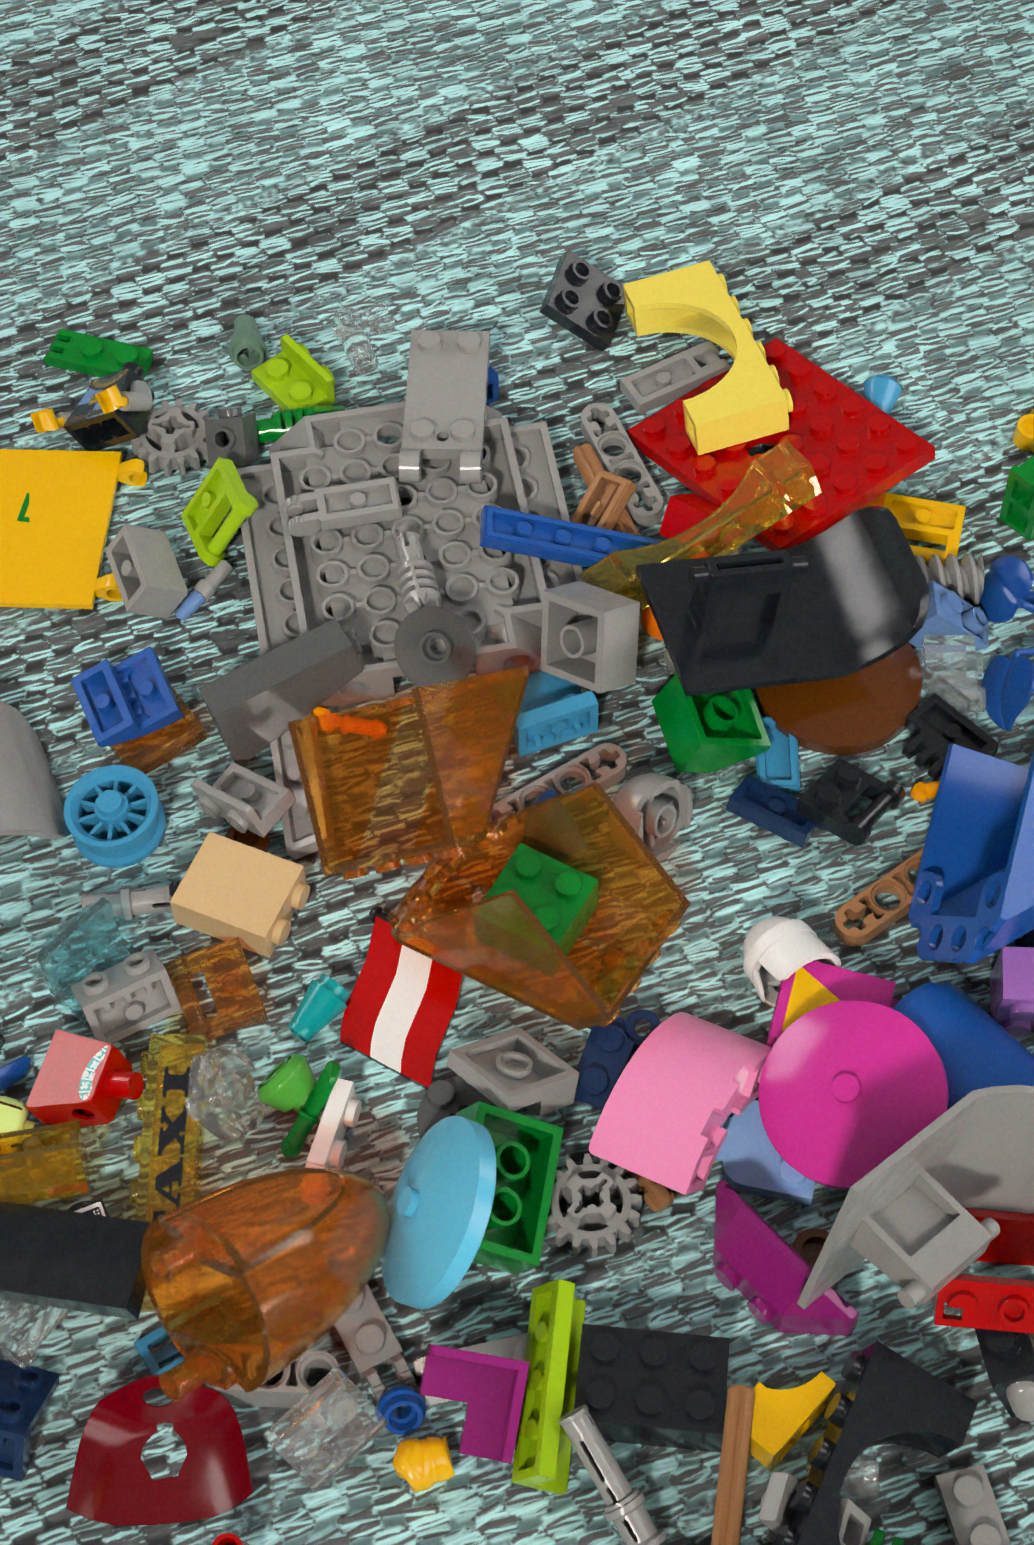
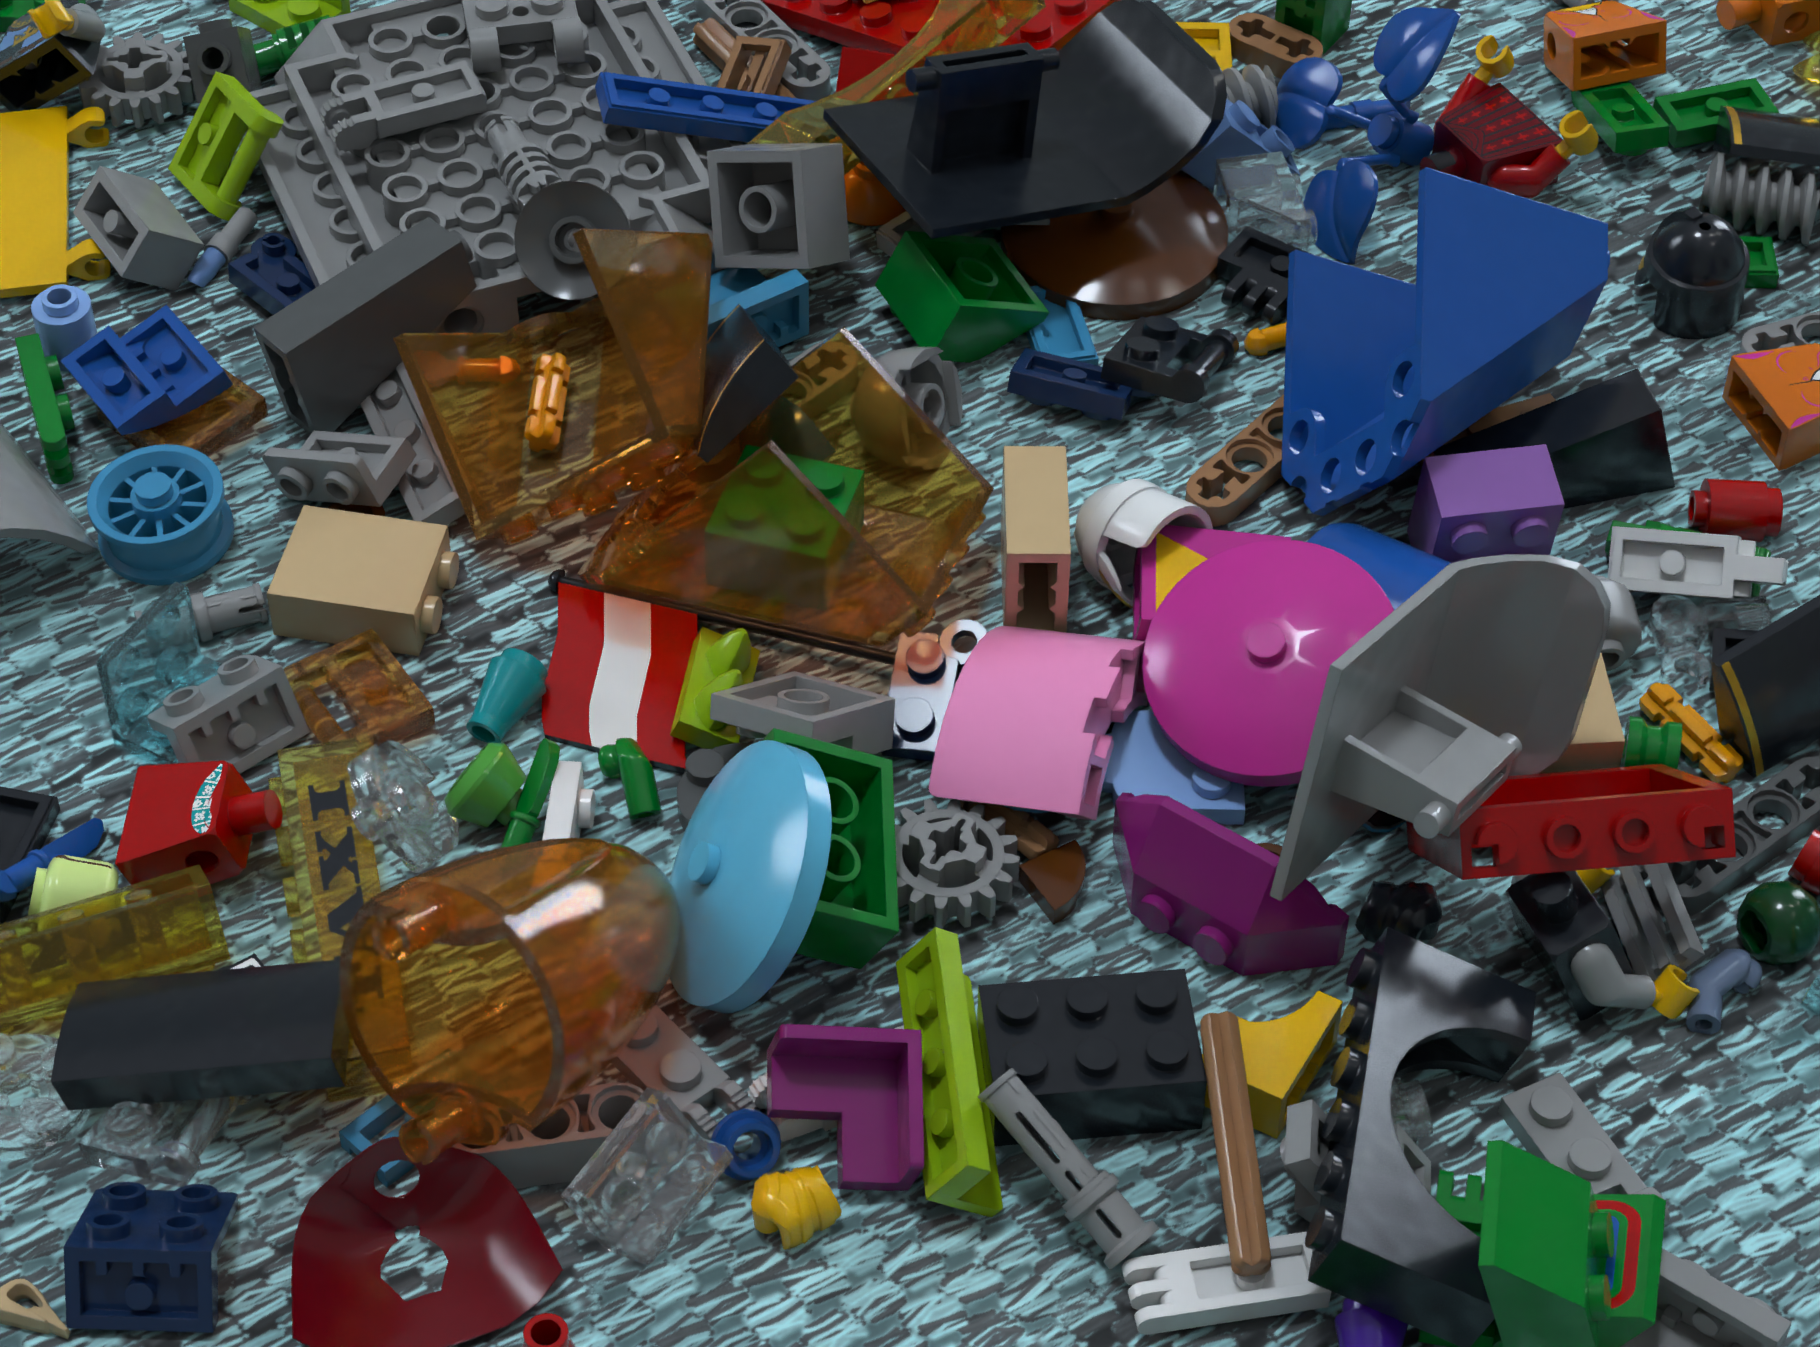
camera: 15 degrees left, 10 degrees down
none -> green hinge [15,333,75,484]
none -> light blue brick [31,284,97,372]
none -> dark blue hinge [228,233,316,315]
none -> light orange axle [524,352,571,452]
none -> green arm [598,738,662,820]
none -> lime tile [670,627,761,749]
none -> black slope [677,304,799,463]
none -> tan brick [1000,446,1071,632]
none -> reddish brown tile [1019,840,1086,925]
none -> medium nougat beam [1229,13,1323,79]
none -> black arm [1355,881,1442,943]

